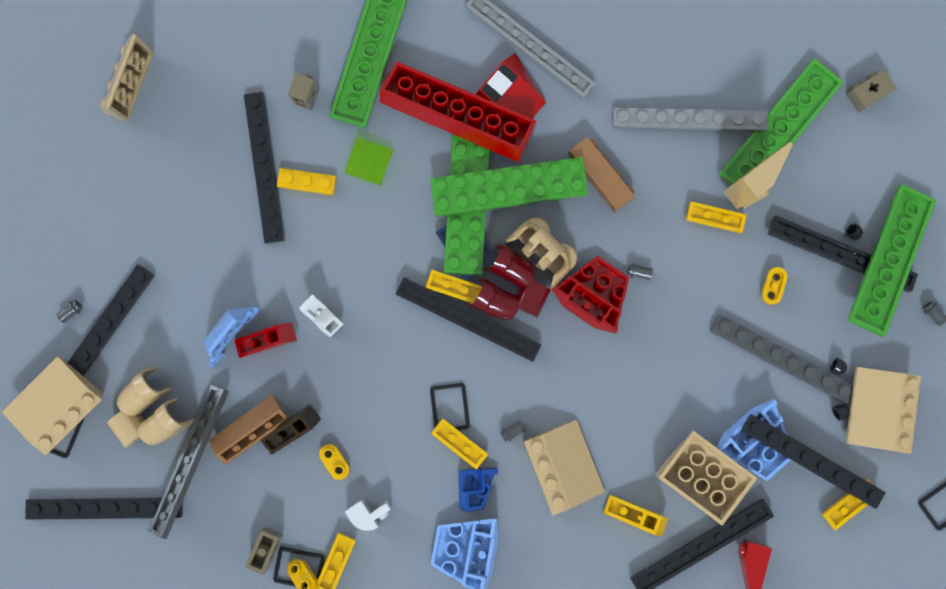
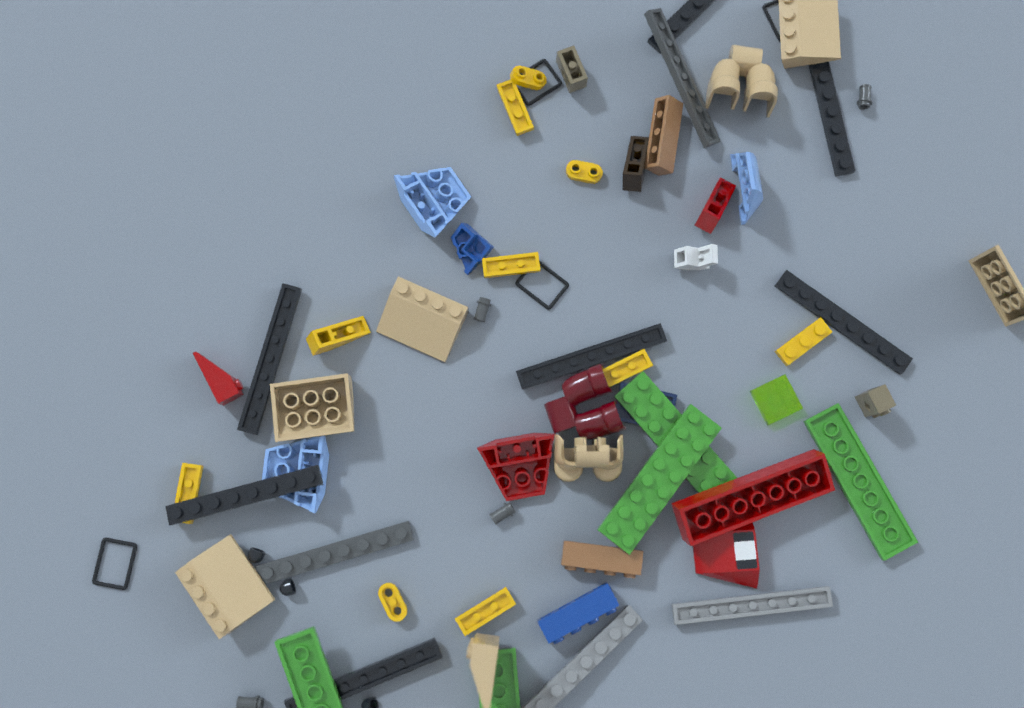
camera: 135 degrees right, 5 degrees down
white brick [345,499,392,531] -> none
none -> blue brick [537,582,620,645]

